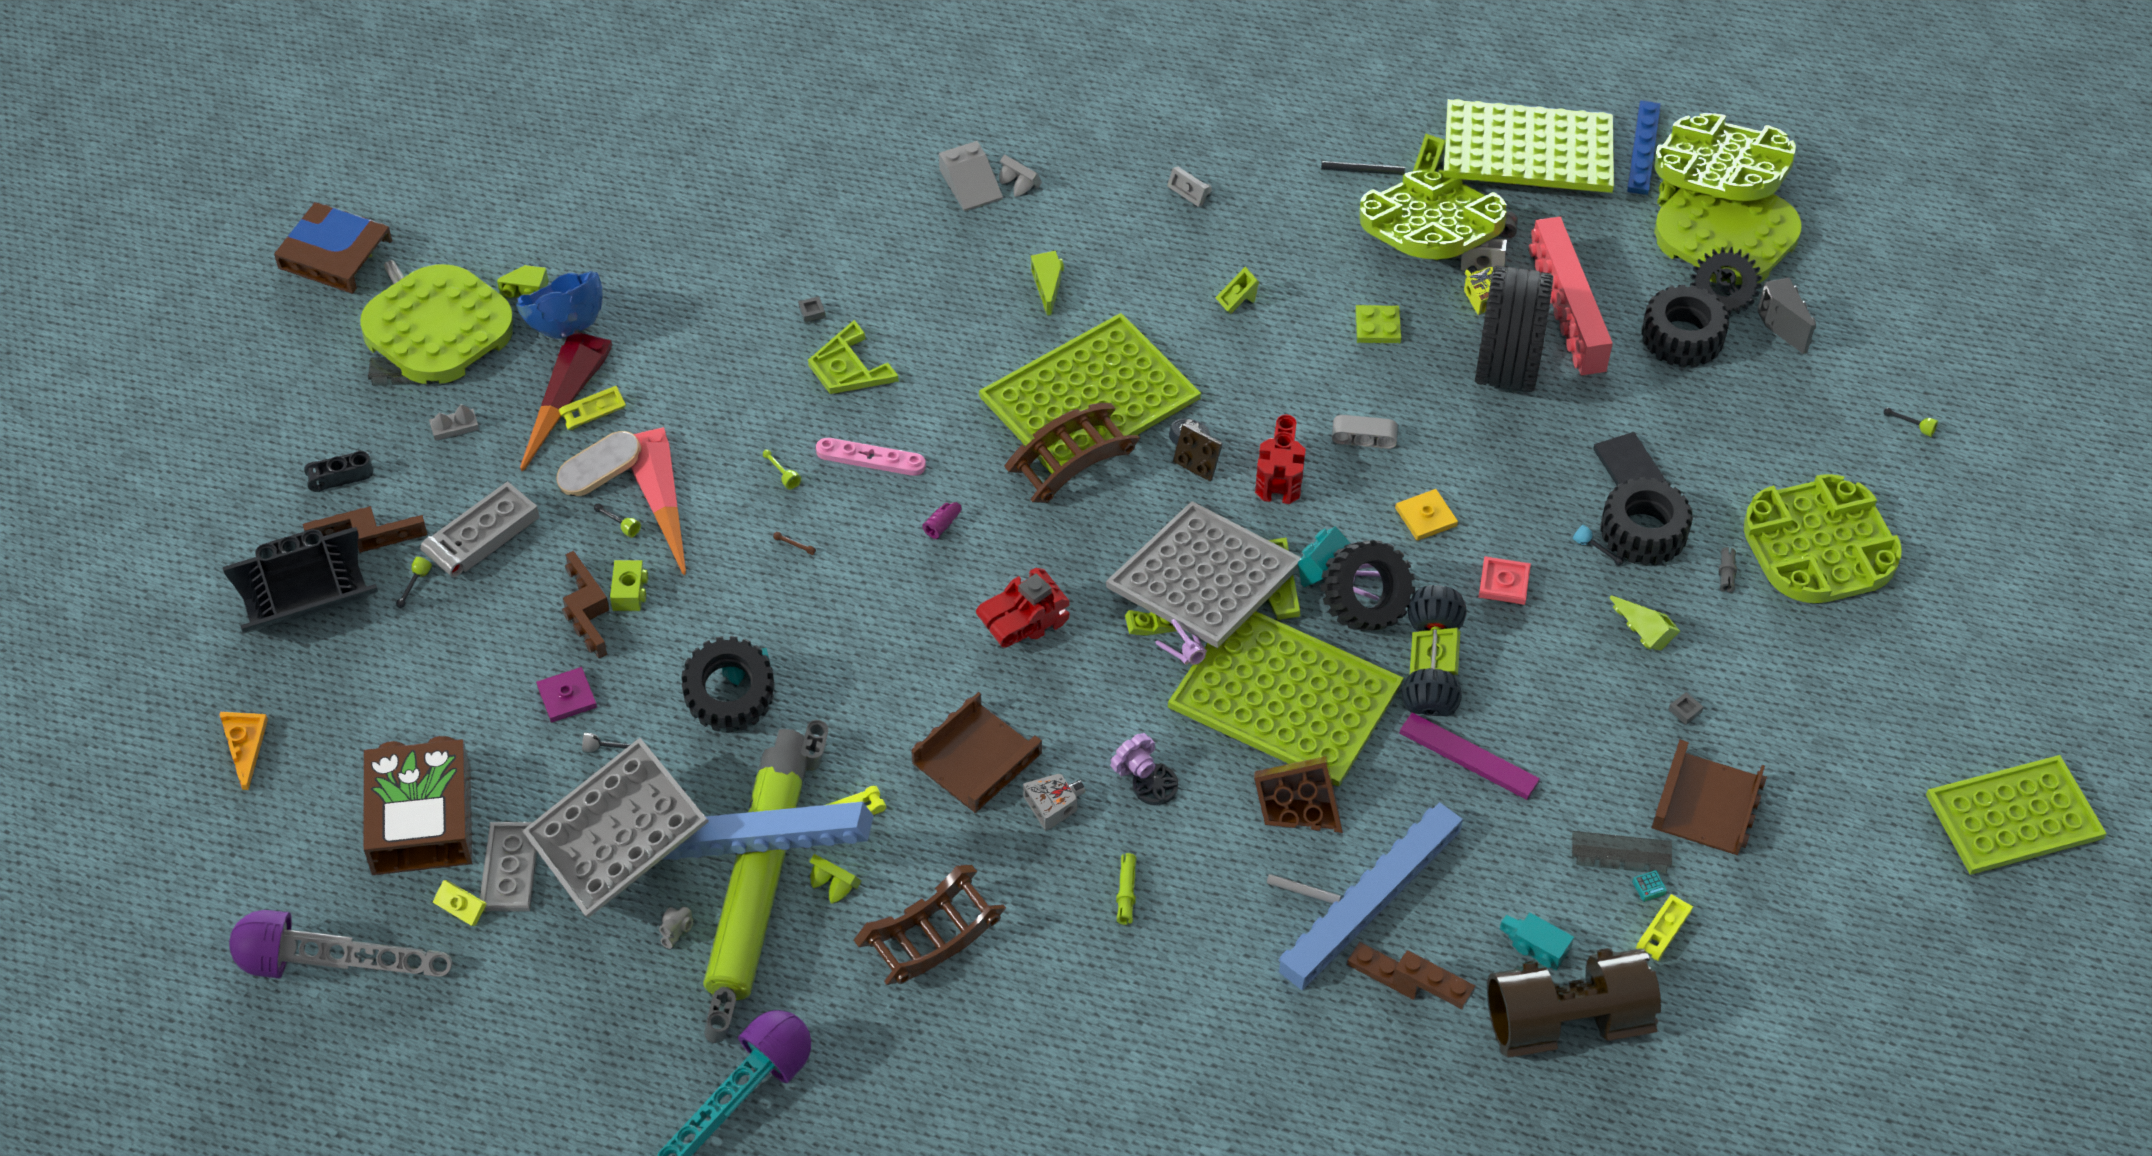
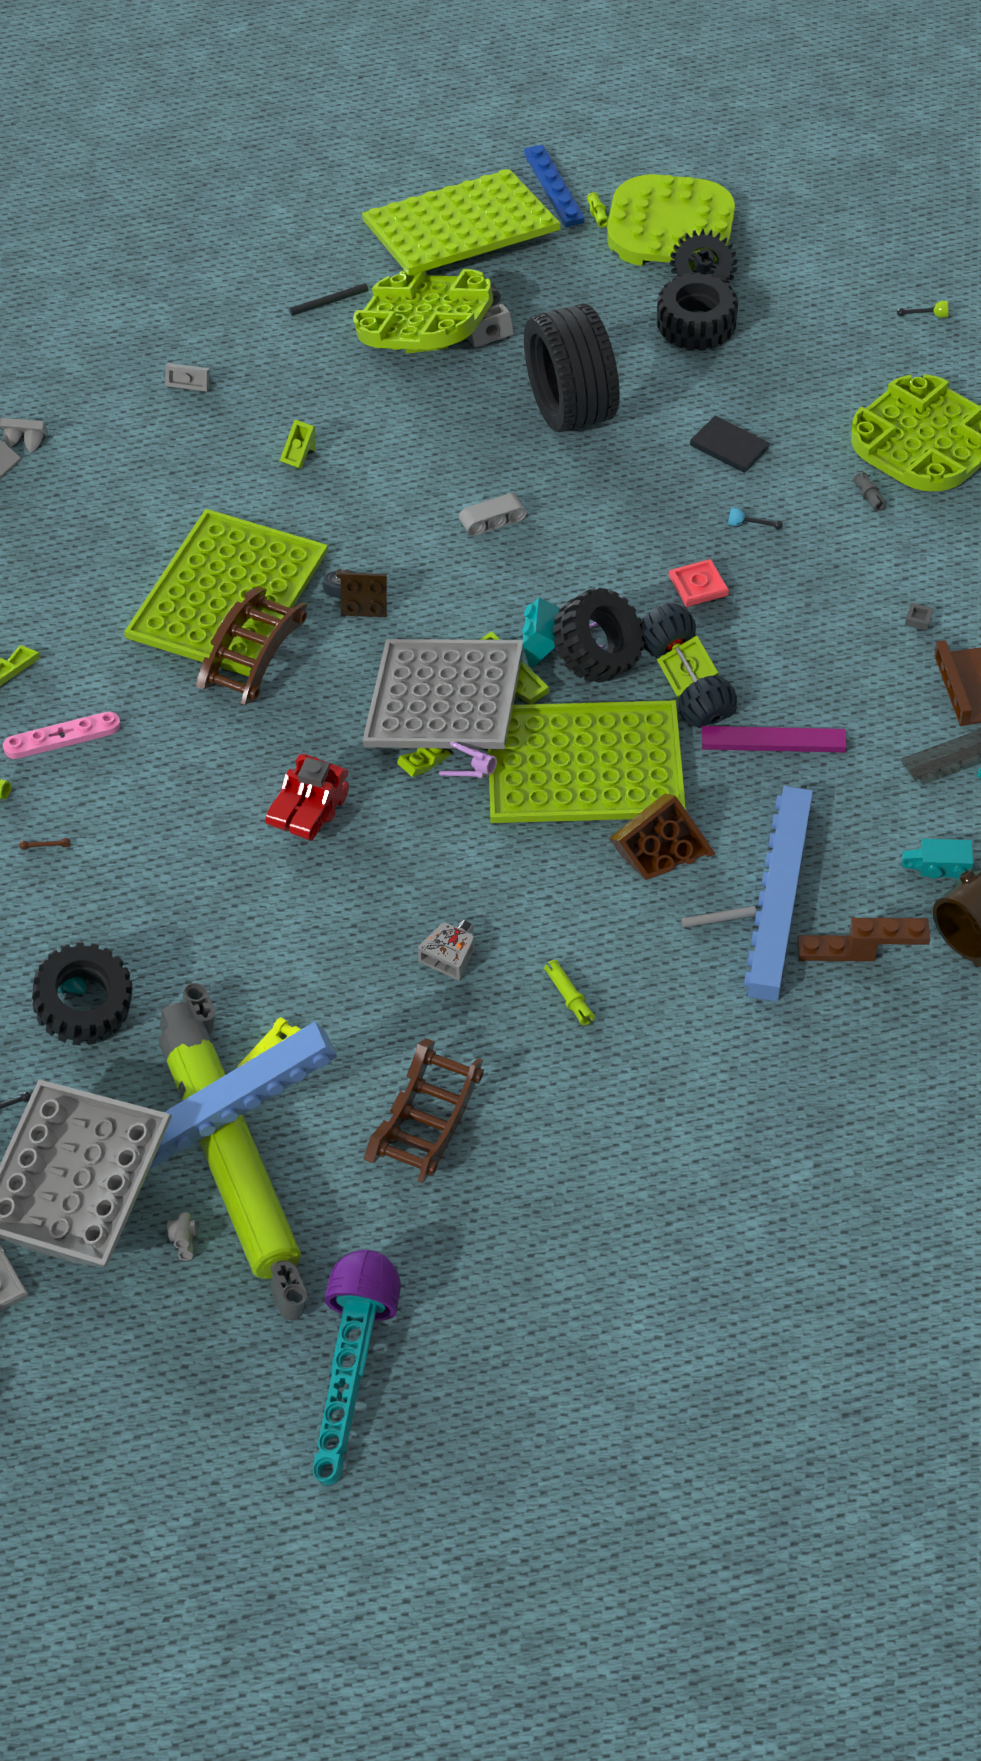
camera: 30 degrees left, 0 degrees up
lime tile [809,854,862,904] -> none
reddish brown panel [911,692,1042,813] -> none
magenta hinge [922,502,962,539] -> none
lime slope [1031,251,1064,316] -> none
lavender plant [1110,733,1155,778] -> none
black wheel [1133,763,1178,805] -> none
red connector [1255,414,1306,504] -> none
lime plate [1355,305,1401,343] -> none
yellow plate [1395,489,1458,541] -> none
lime slope [1413,133,1446,172] -> none
neon yellow torso [1464,265,1493,315] -> none
coral brick [1529,216,1613,376] -> none
black tyre [1600,477,1693,566] -> none
lime slope [1609,595,1681,651] -> none
lime plate [1655,114,1796,201] -> none
dark grey slope [1757,278,1816,354] -> none

